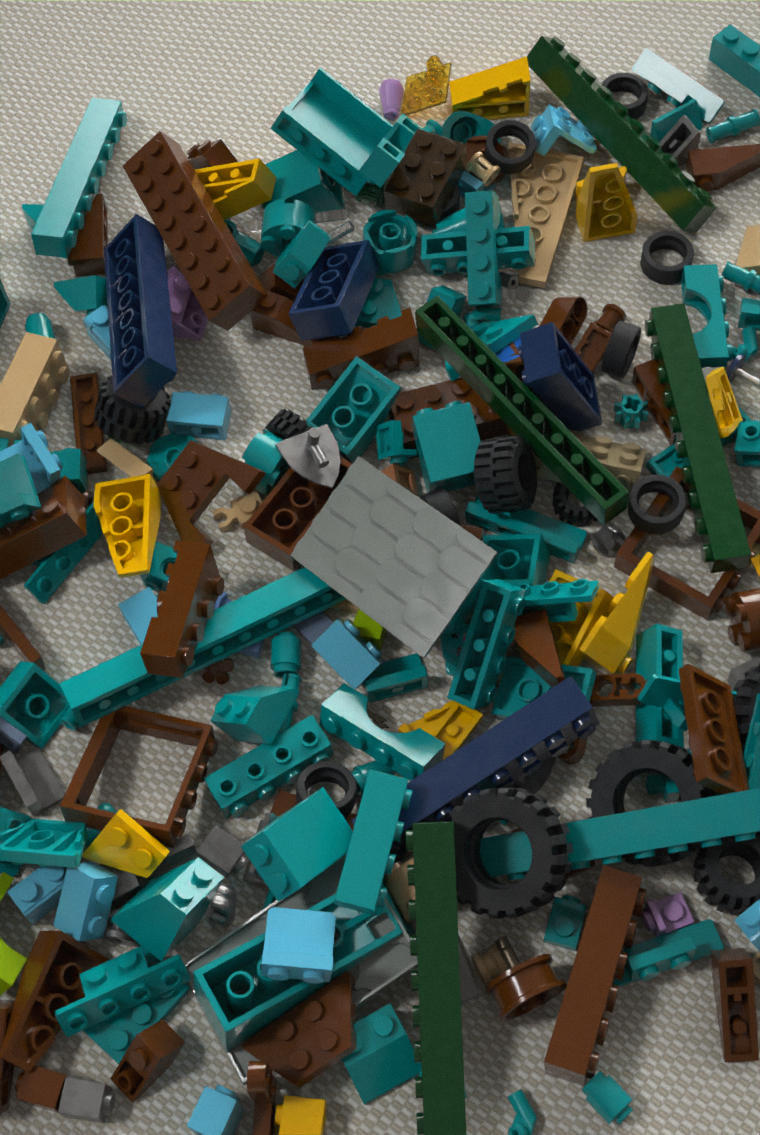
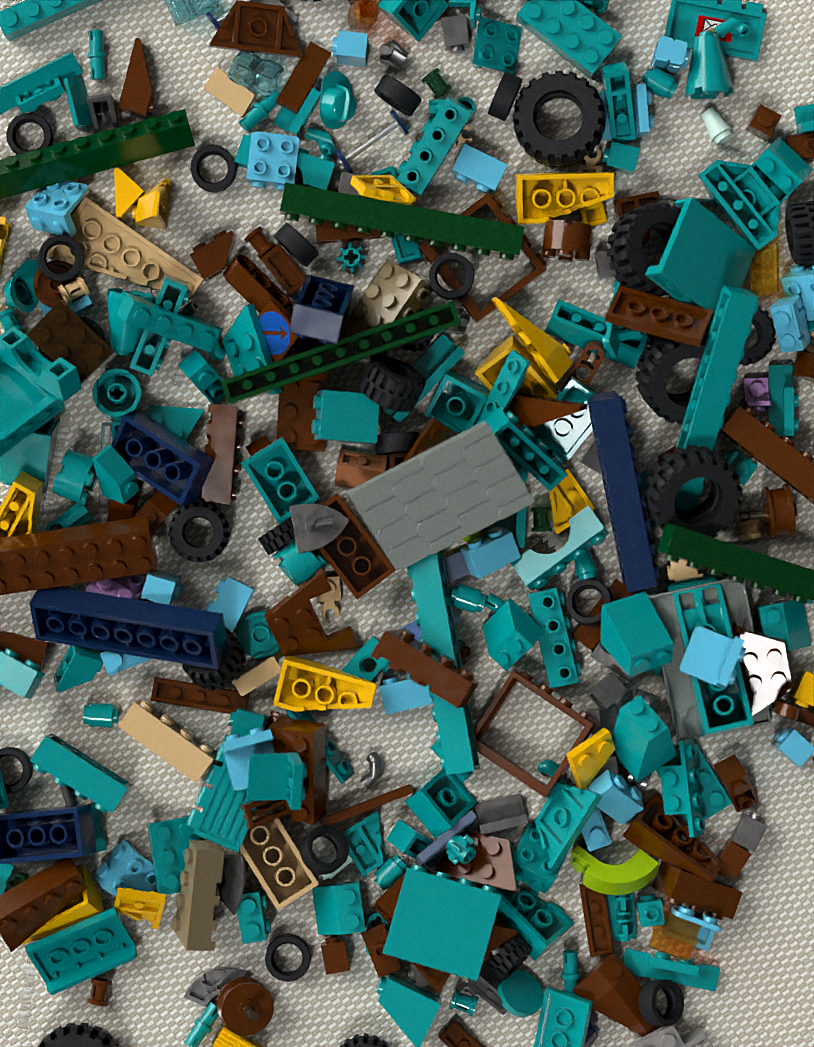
camera: 75 degrees left, 25 degrees up
teal brick [335,769,412,915] -> none
teal bracket [375,420,417,465] -> none
none -> medium azure brick [141,569,184,605]
none -> black tyre [168,502,230,562]
none -> reddish brown slope [189,230,235,282]
none -> medium azure bracket [246,131,300,191]
none -> flat silver arm [360,752,384,789]
none -> clear green bush [531,507,553,532]

